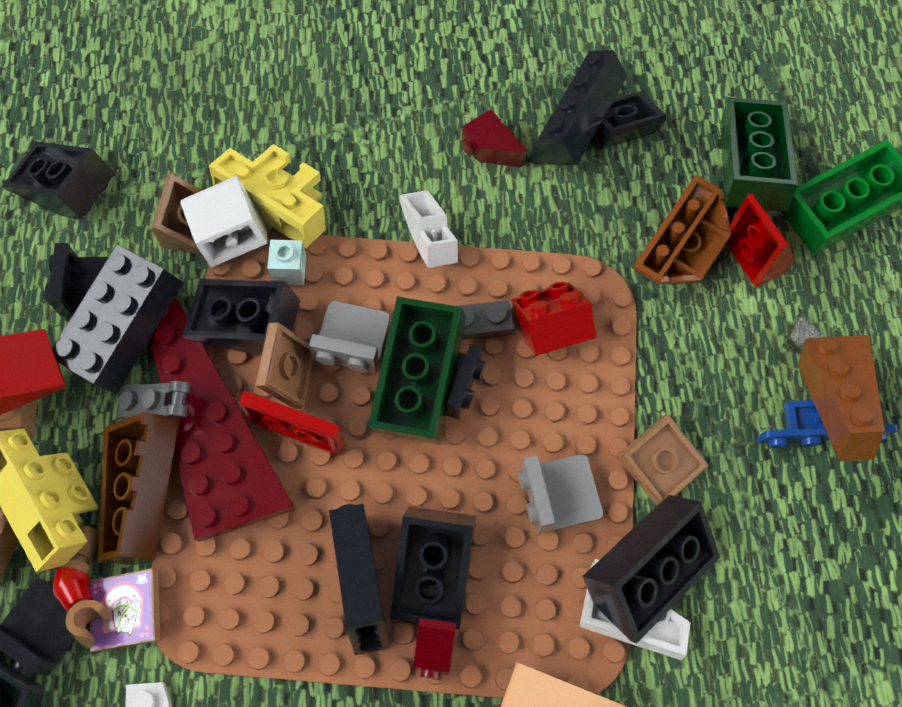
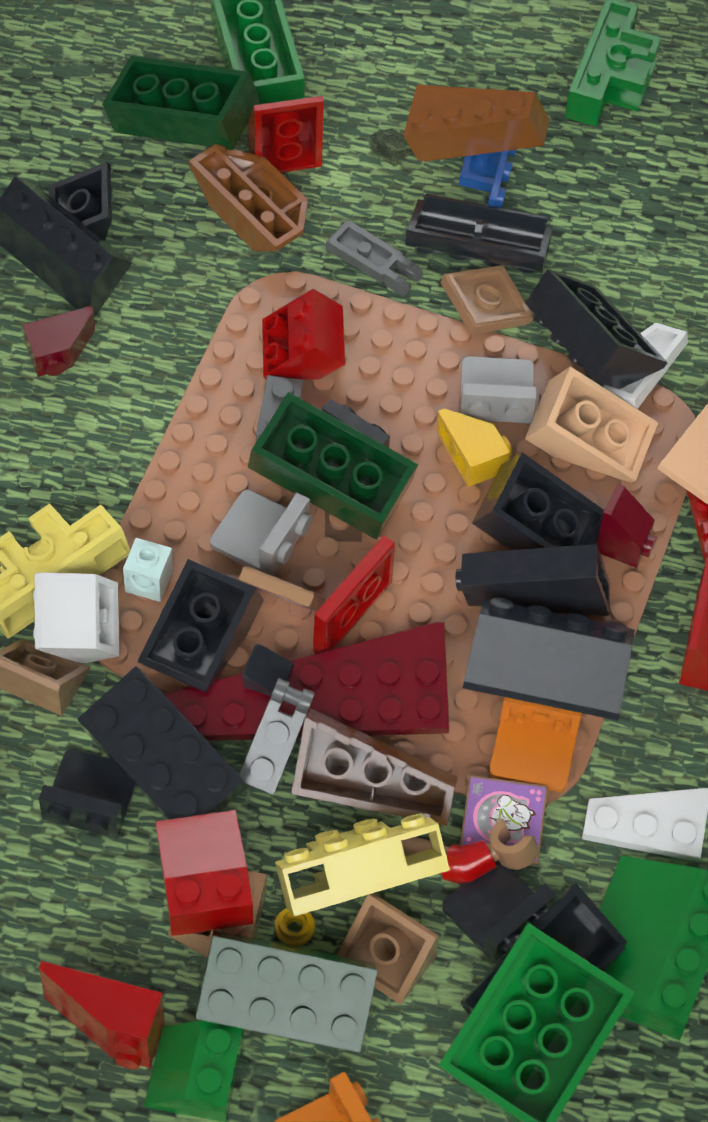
camera: 75 degrees left, 10 degrees down
white slope [399,190,458,268] -> none
none -> black slope [242,644,294,696]
none -> dark grey hinge [326,220,423,296]
none -> black container [405,194,553,273]
none -> yellow slope [436,409,512,487]
none -> slope [462,598,635,721]
none -> orange bracket [489,697,582,792]
none -> light nougat slope [525,366,658,483]

